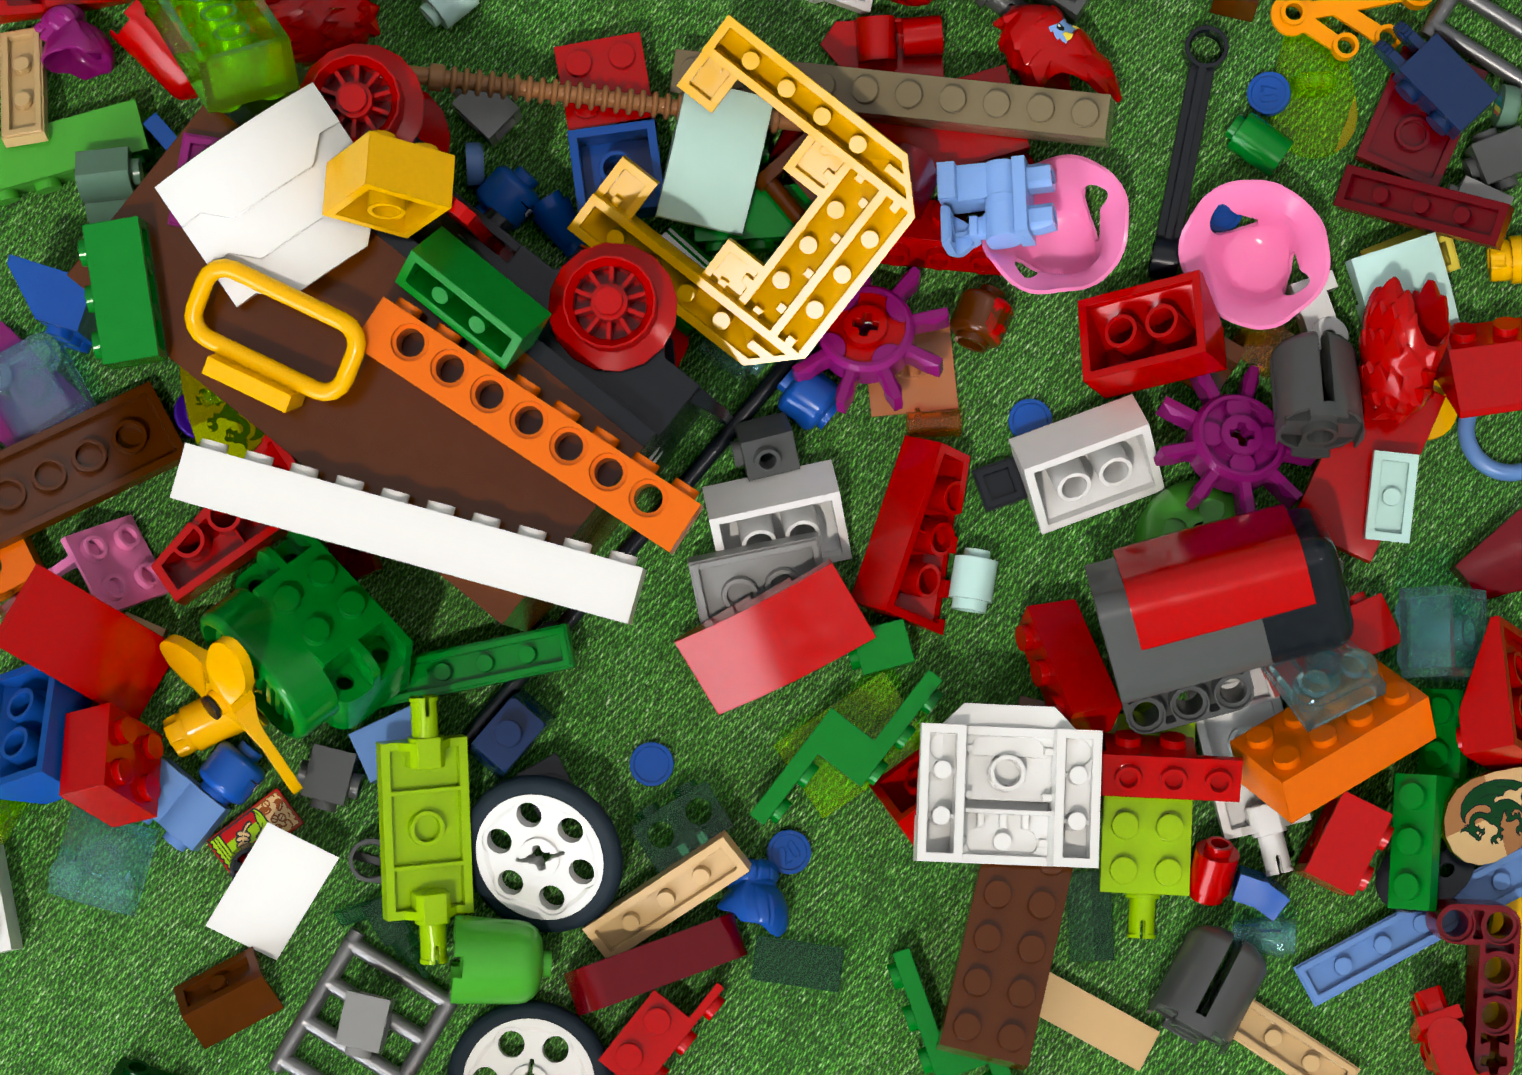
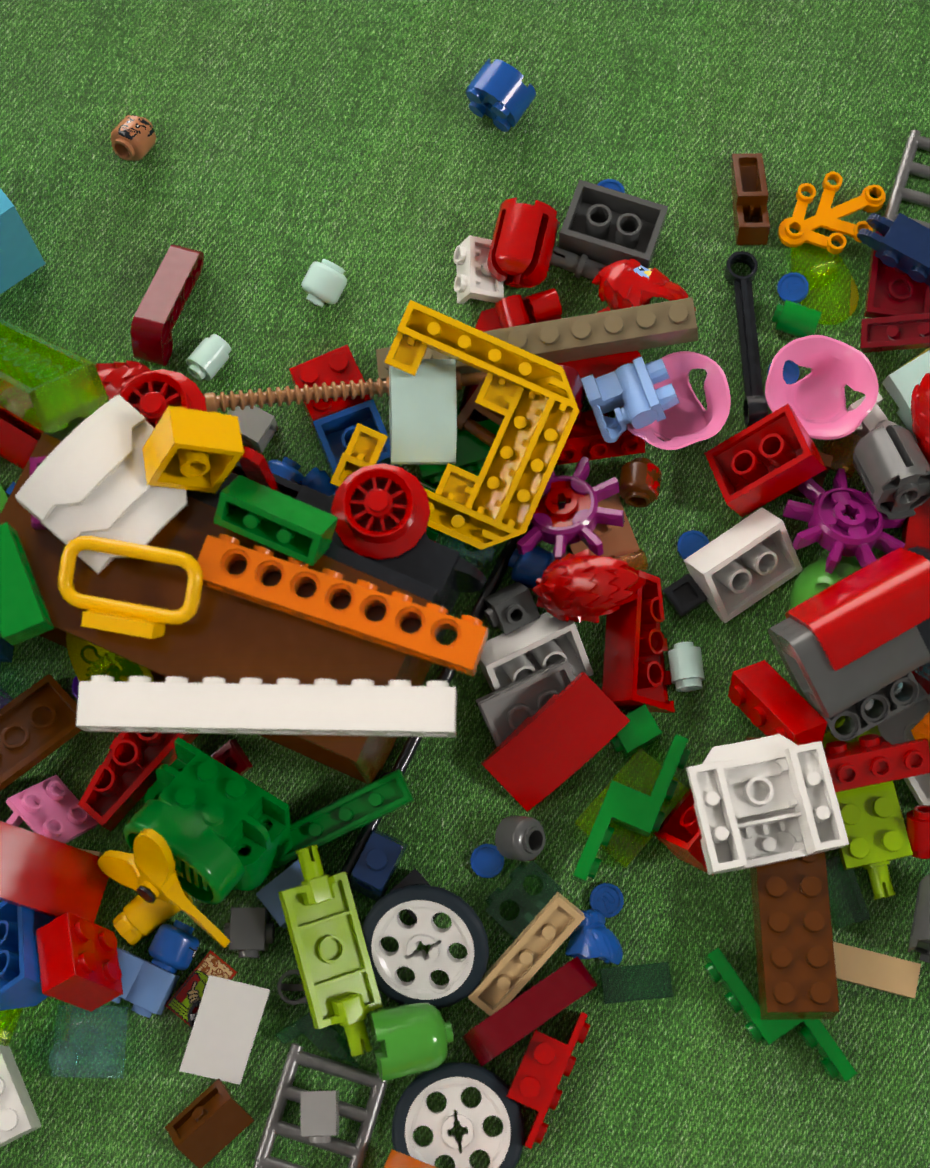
camera: 20 degrees left, 10 degrees down
none -> dark grey head [495,815,546,861]
none -> red head [532,549,646,623]

